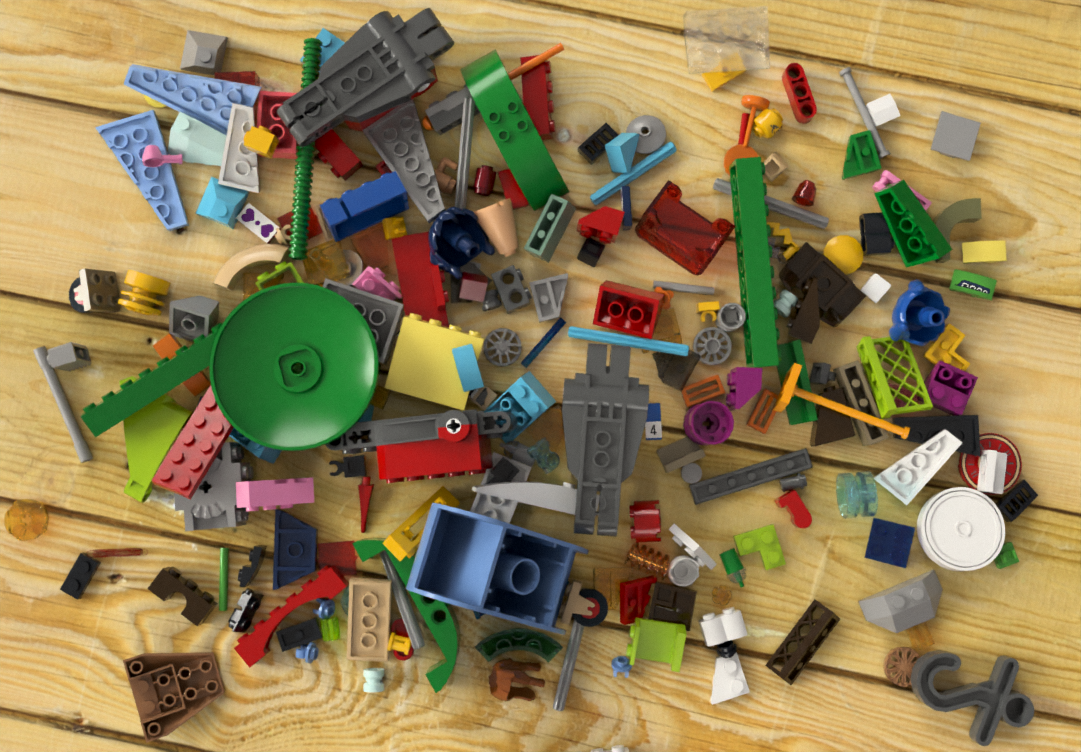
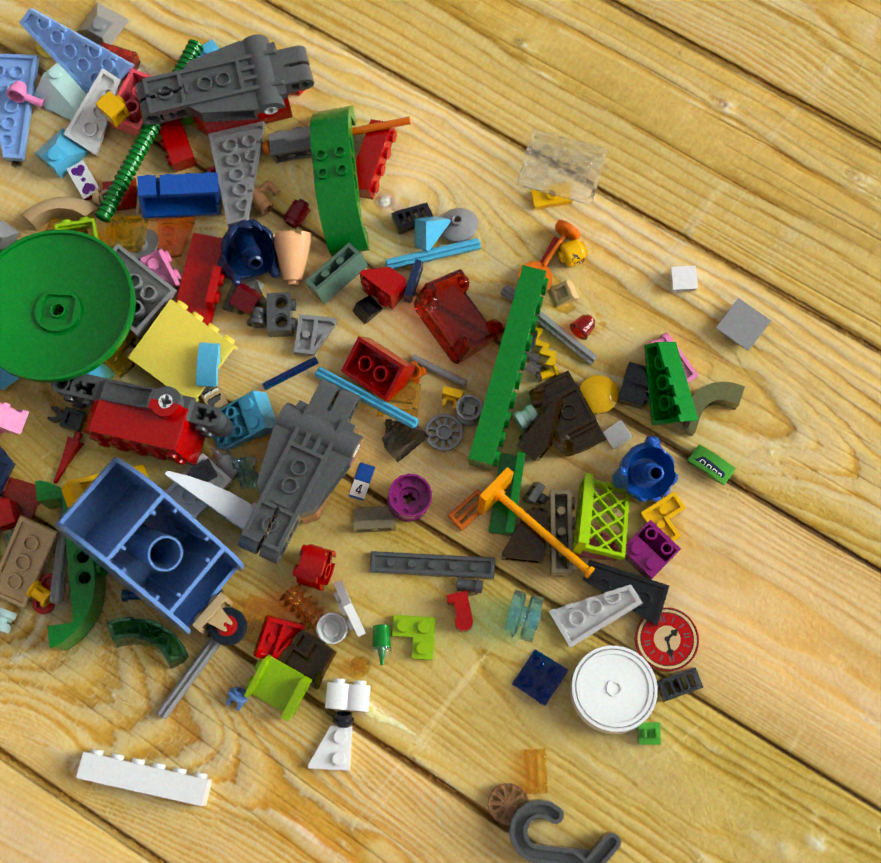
camera: 25 degrees right, 10 degrees down
yellow tile [382,217,407,240] -> none
light grey axle [455,98,475,209] -> none
light grey wheel [483,328,522,366] -> none
dark orange piece [489,658,545,702] -> none
red tile [498,169,528,210] -> none
orange tile [680,374,725,408] -> none
light grey tile [681,463,702,483] -> none
magenta slope [726,367,762,411] -> none
dark brown fence [765,599,840,685] -> none
red beam [782,63,817,124] -> none
light grey bar [839,67,890,159] -> none
green wing [842,130,882,180] -> none
light grey wedge [858,570,943,633] -> none
light yellow slope [962,241,1007,264] -> none
white panel [977,450,1007,494] -> none

